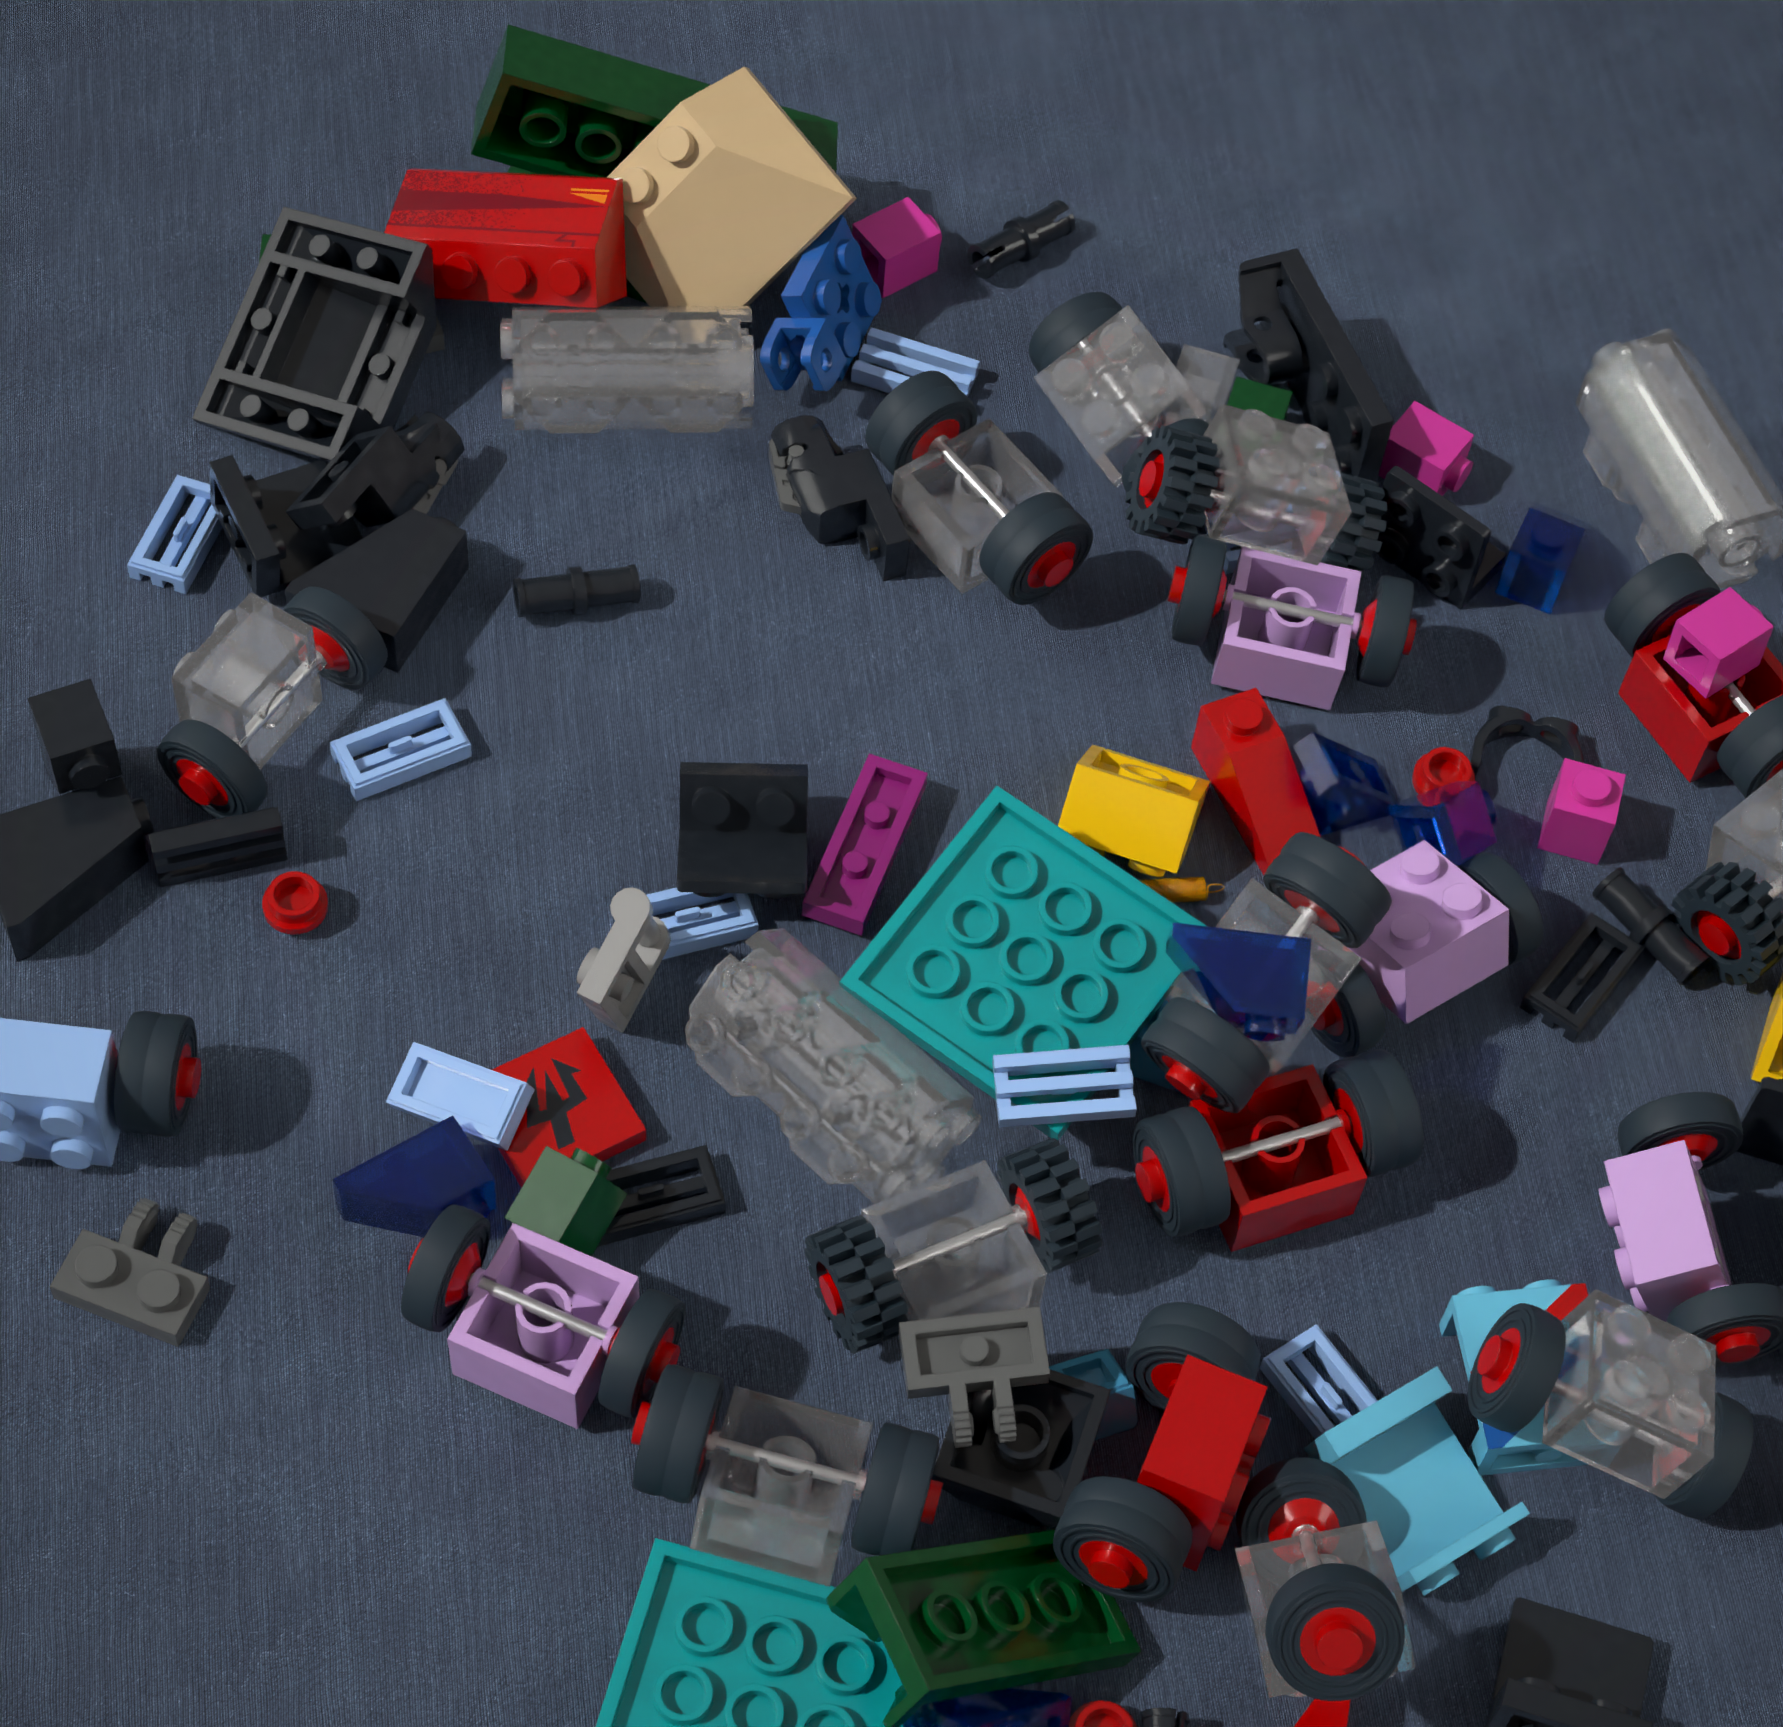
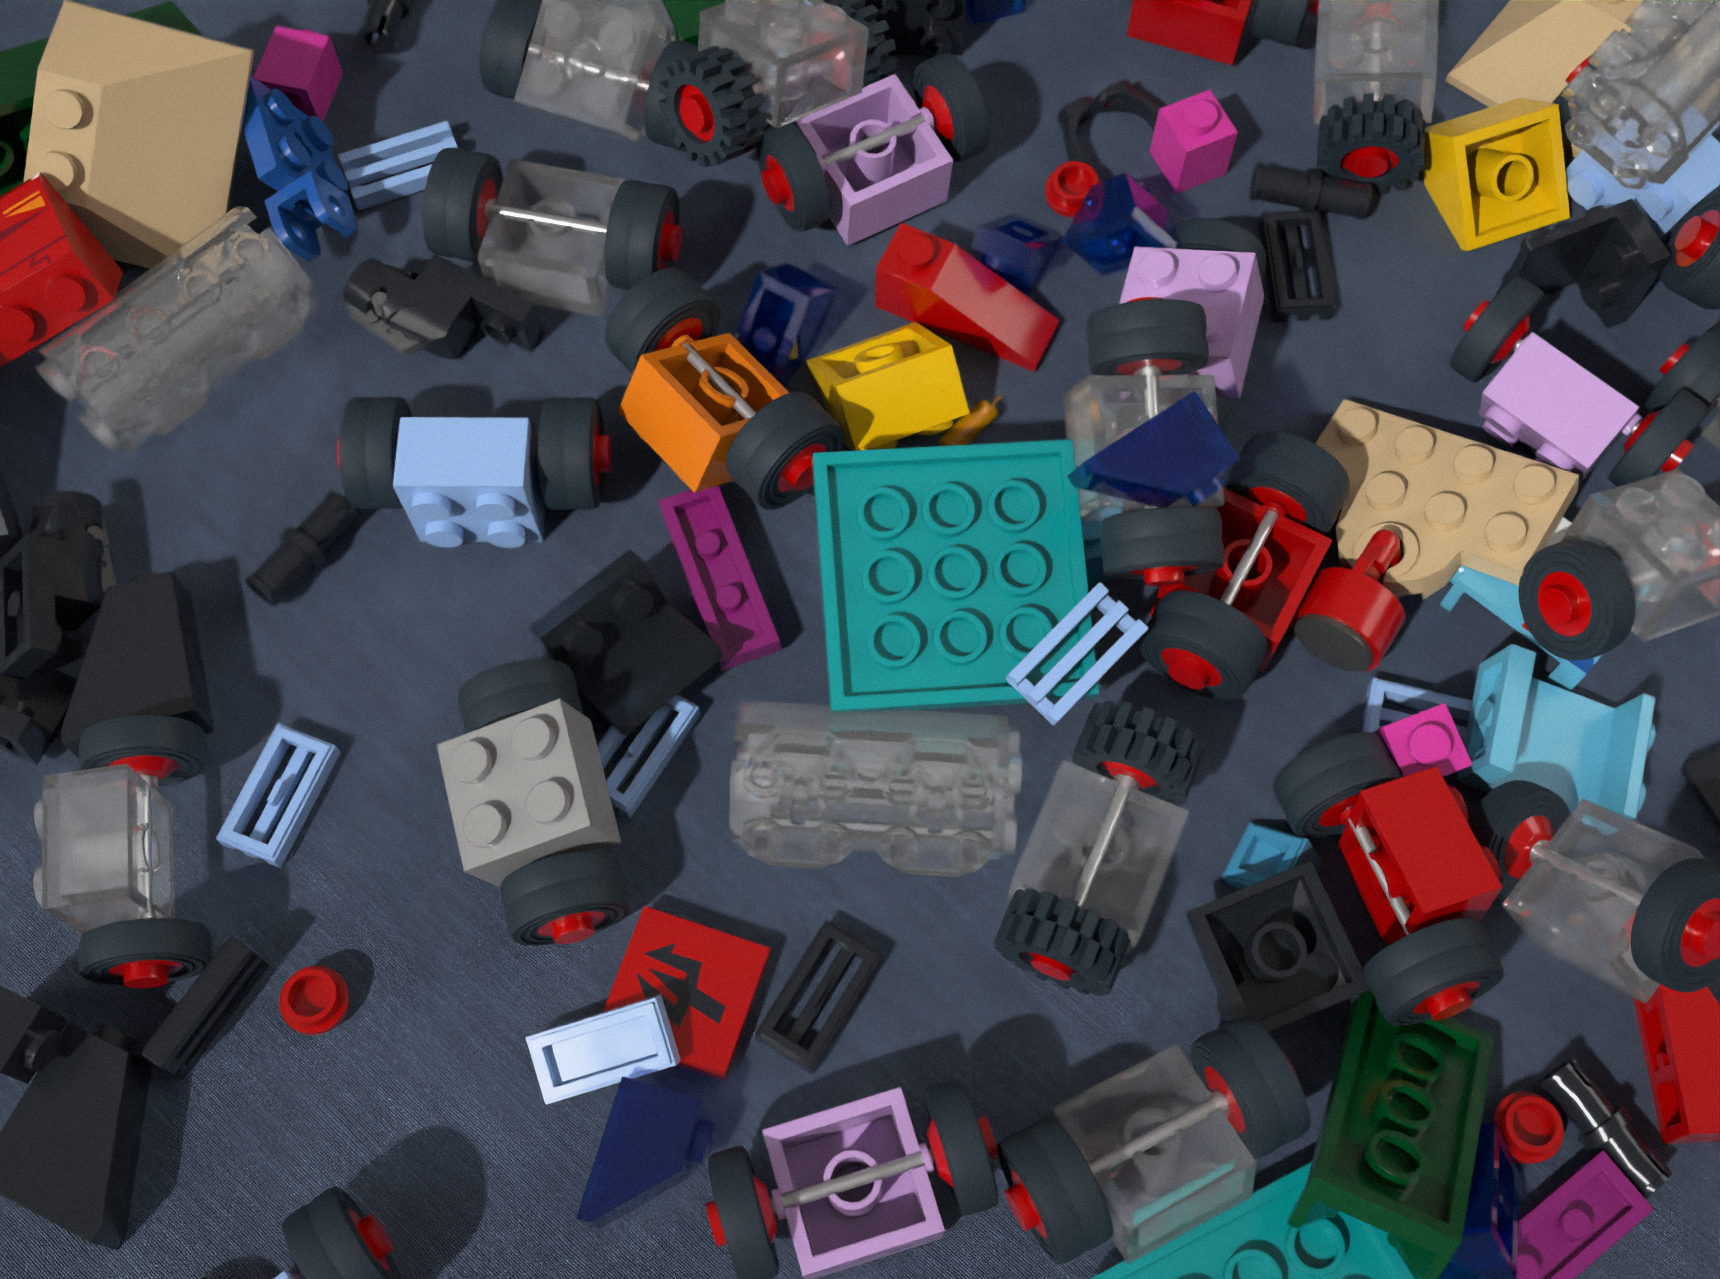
camera: 35 degrees left, 10 degrees up
dark green brick [505,1146,627,1256] -> none
light grey plate [577,887,671,1033] -> none
dark grey hinge [899,1306,1050,1448] -> none
none -> brick [337,396,612,548]
none -> brick [437,659,630,946]
none -> brick [605,268,844,510]
none -> clear blue slope [735,262,838,388]
none -> tan plate [1291,399,1579,672]
none -> dark pink brick [1372,703,1473,777]

